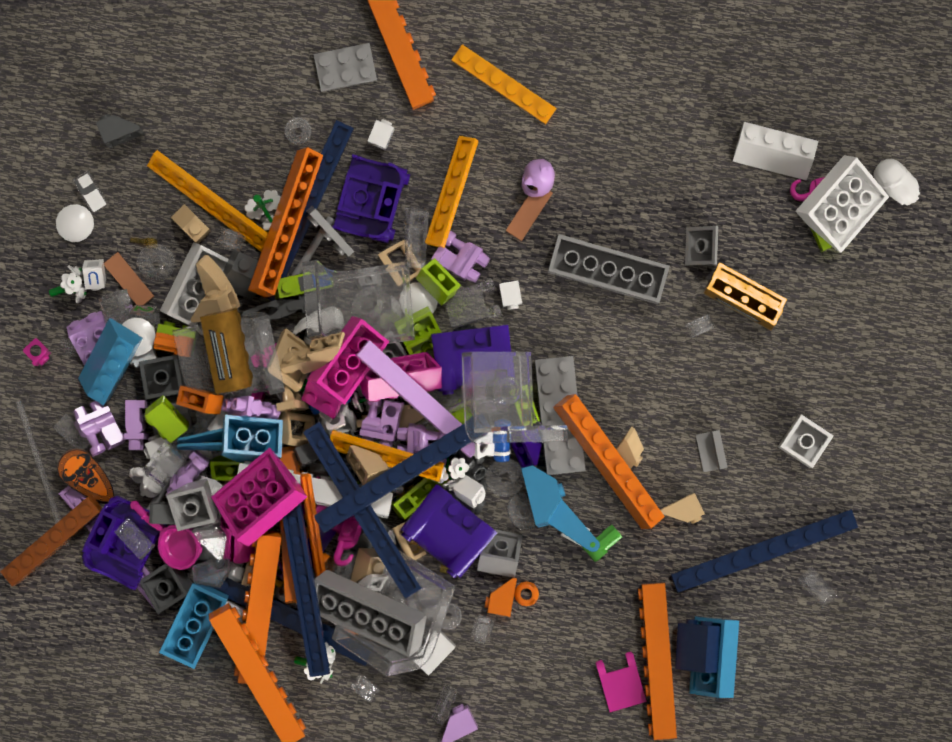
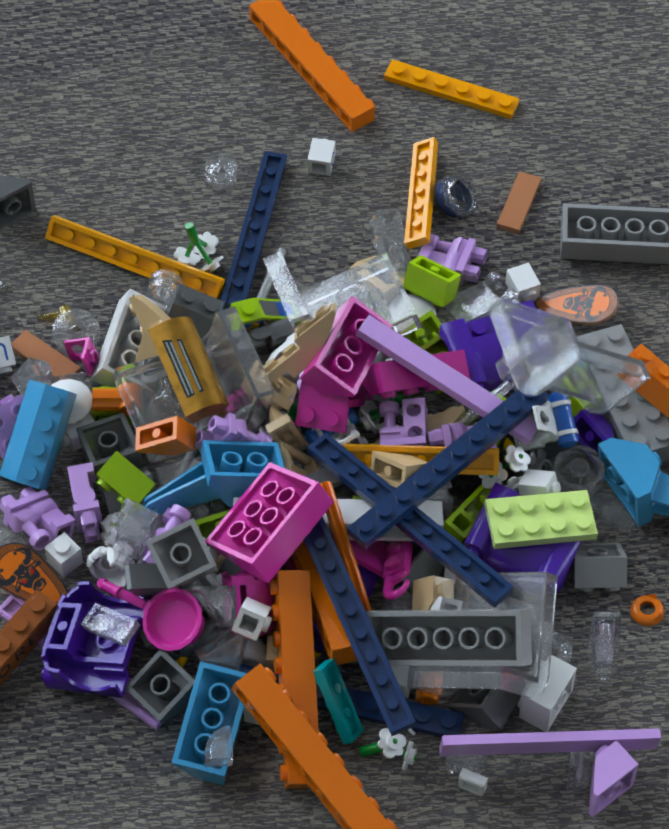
camera: 10 degrees left, 30 degrees down
tan slope [171,204,211,244] -> none
orange brick [248,147,323,298] -> none
light grey plate [306,206,354,257] -> none
light grey plate [313,43,377,92] -> none
dark purple piece [332,154,411,243] -> none
orange slope [484,577,517,617] -> none
lavender piece [522,159,555,197] -> none
none -> white brick [44,532,84,578]
none -> dark pink bracket [64,337,98,376]
none -> clear brick [204,725,233,767]
none -> white brick [232,597,272,641]
none -> teal plate [313,658,364,745]
none -> clear hair [436,175,477,218]
none -> lavender tile [439,729,661,756]
none -> white tile [458,768,488,797]
none -> yellowish green plate [484,490,598,549]
none -> shield [535,285,619,325]

